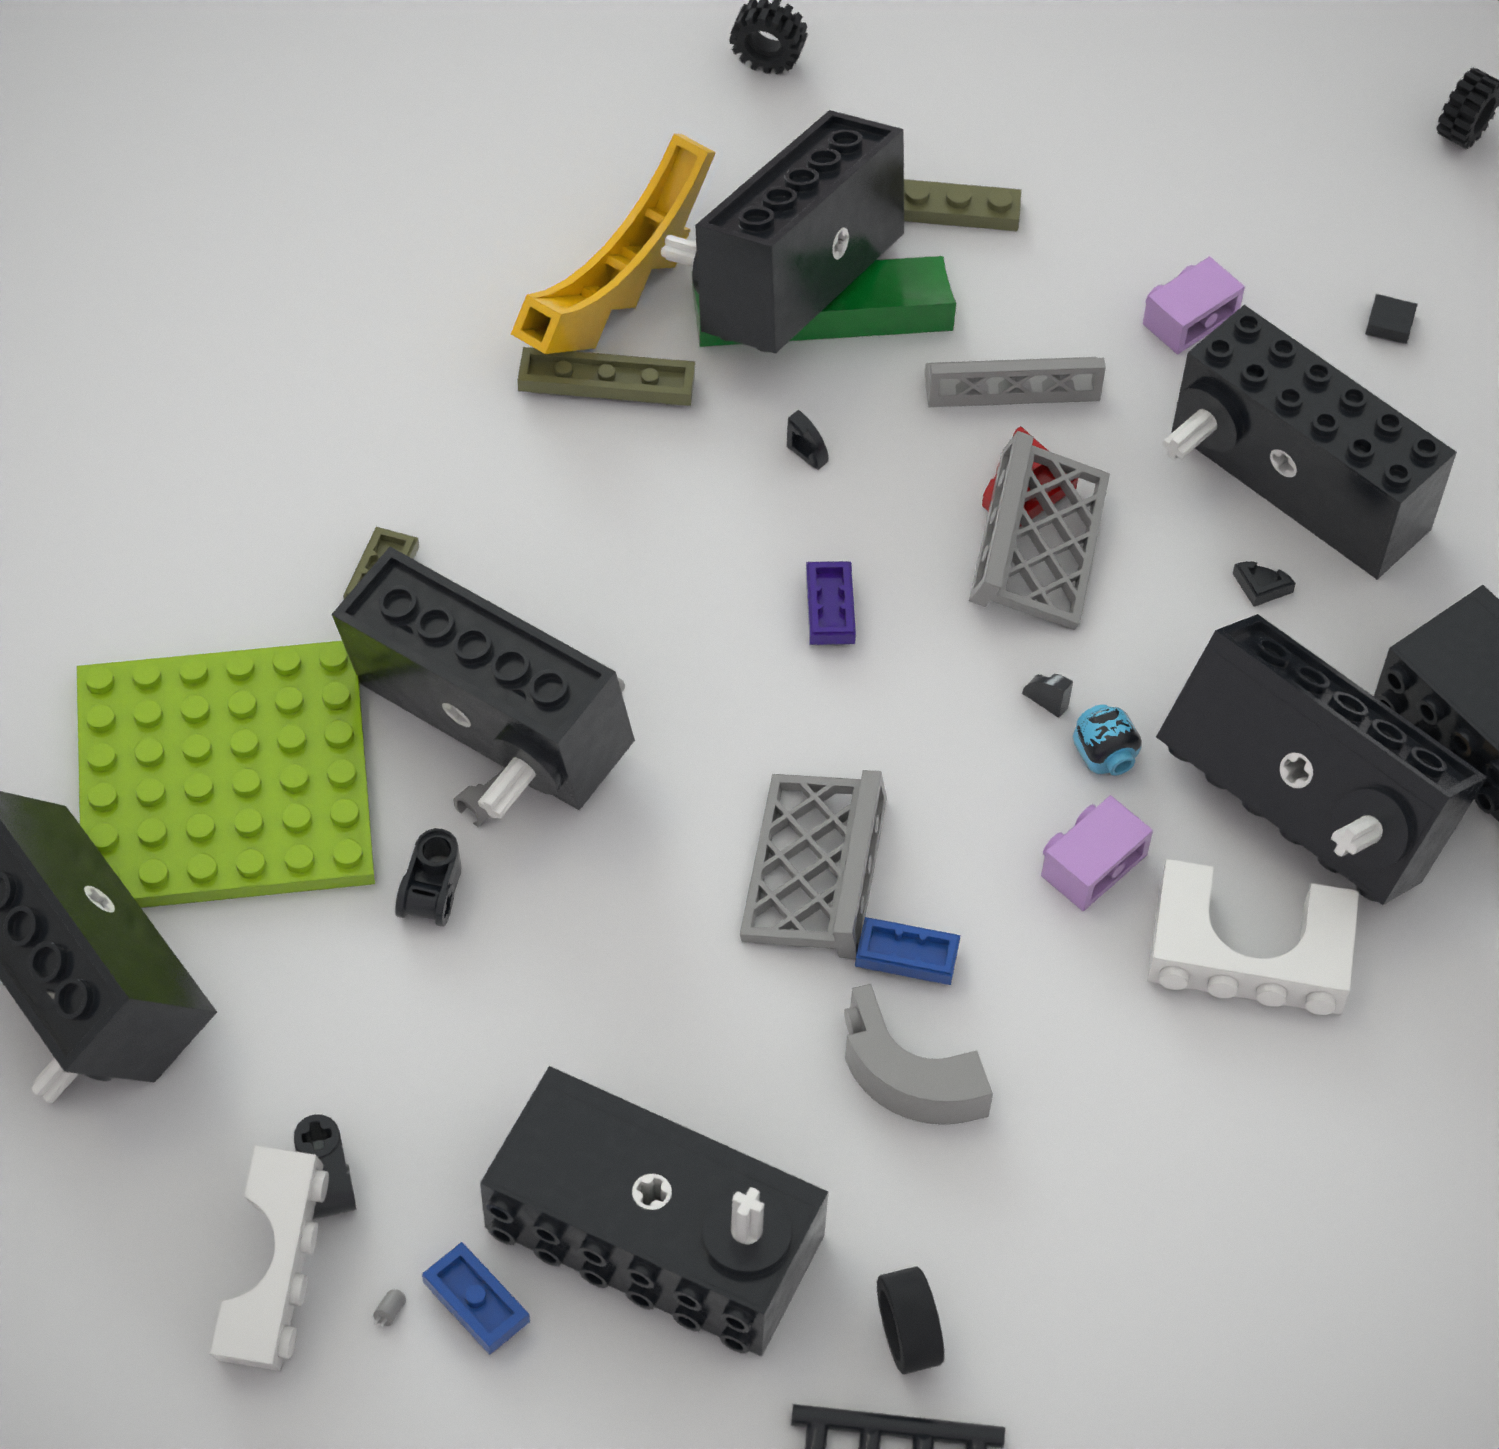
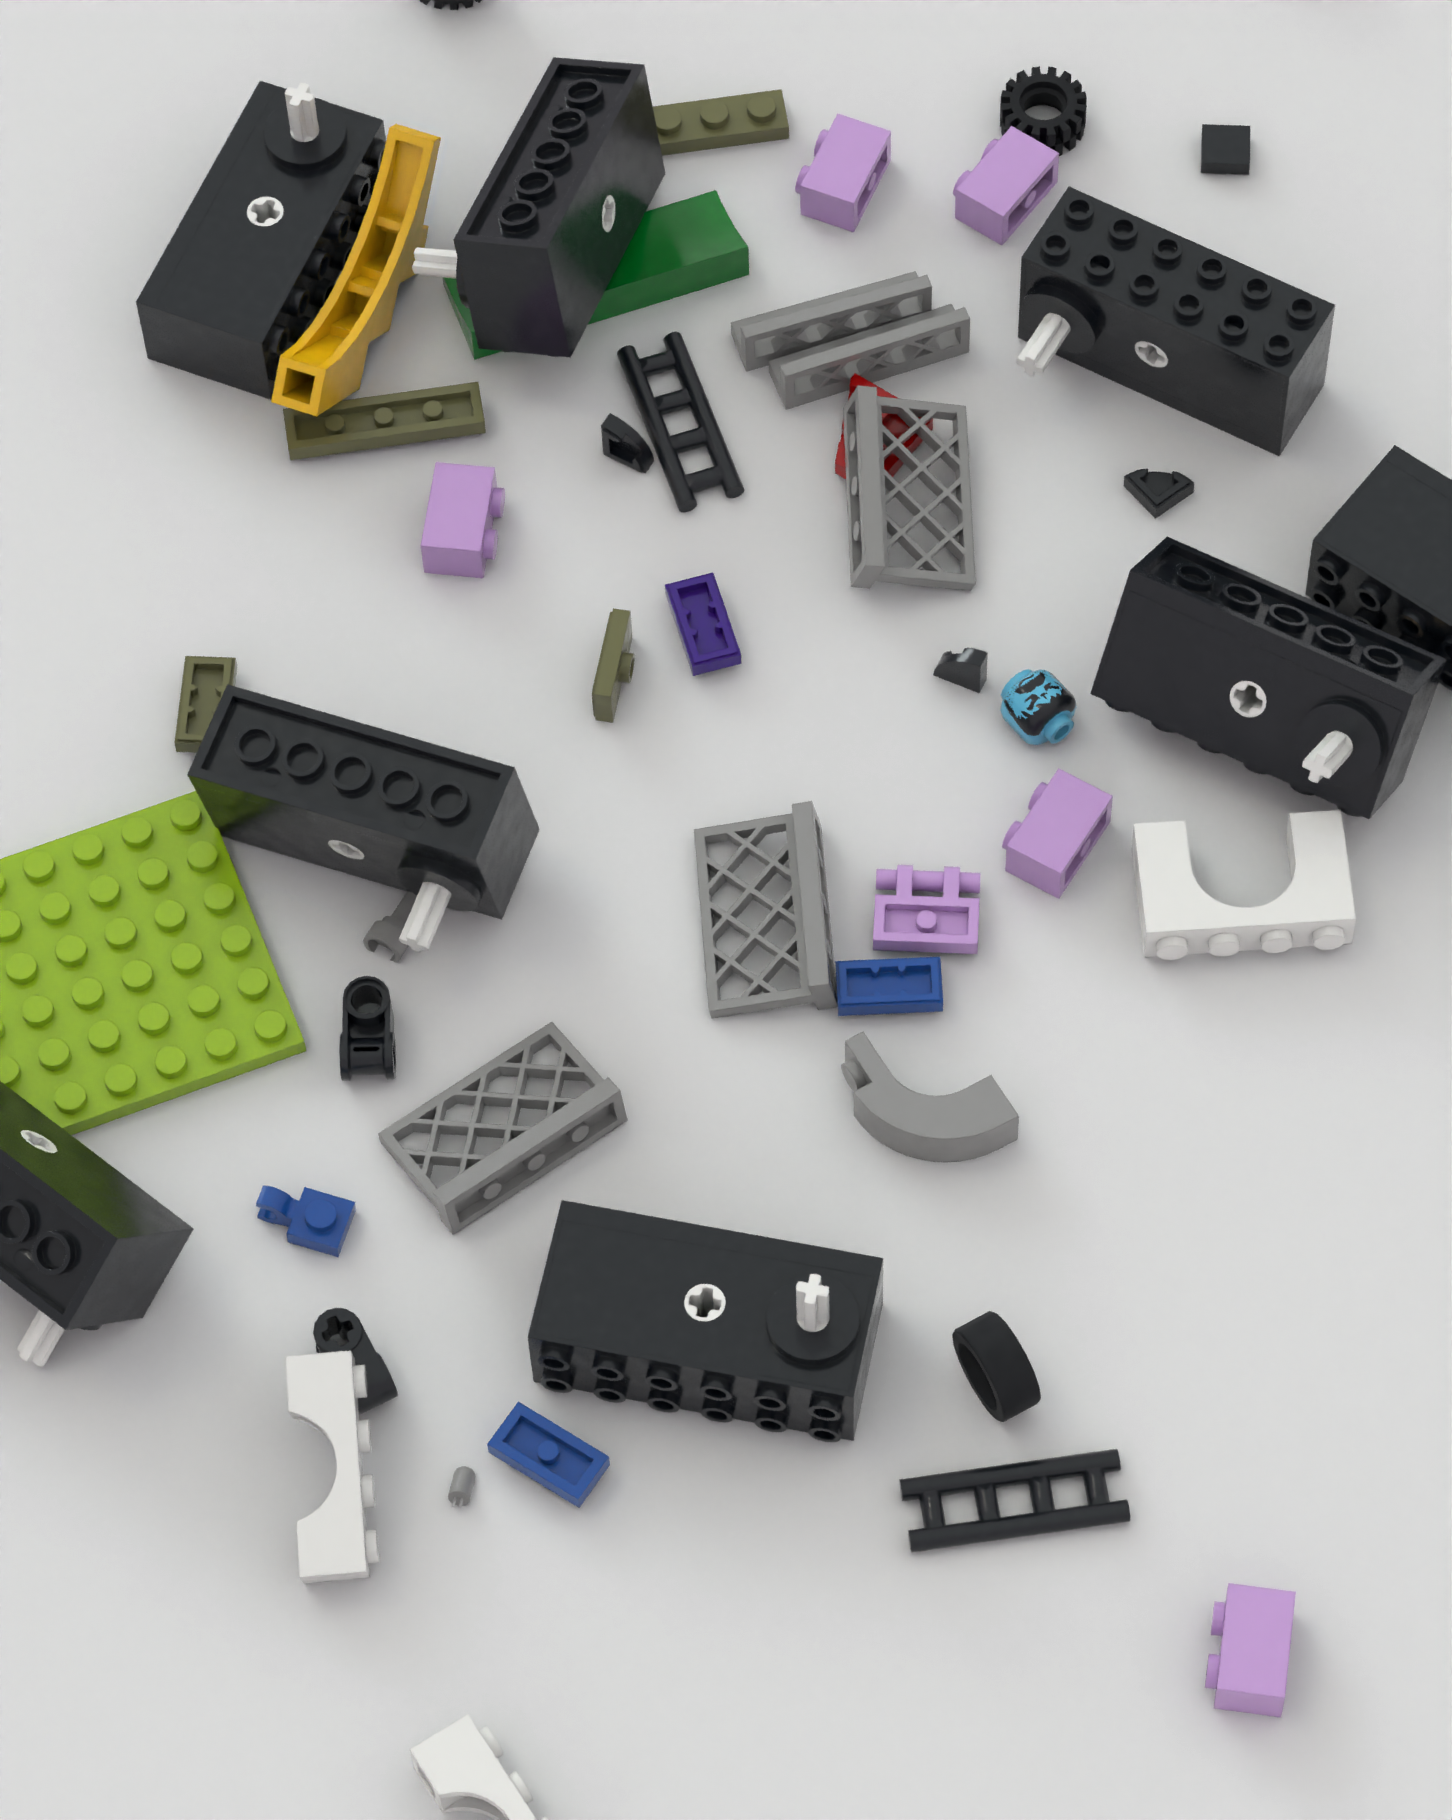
camera: 10 degrees left, 5 degrees up
none -> black piece [136,81,386,400]
none -> blue plate [256,1185,356,1257]
none -> light grey fence [378,1022,628,1235]
none -> lavender brick [421,462,505,578]
none -> olive plate [592,608,635,723]
none -> black bar [617,332,744,512]
none -> light grey fence [768,304,970,410]
none -> lavender brick [795,114,891,232]
none -> lavender plate [873,865,980,954]
none -> black tyre [1000,66,1087,156]

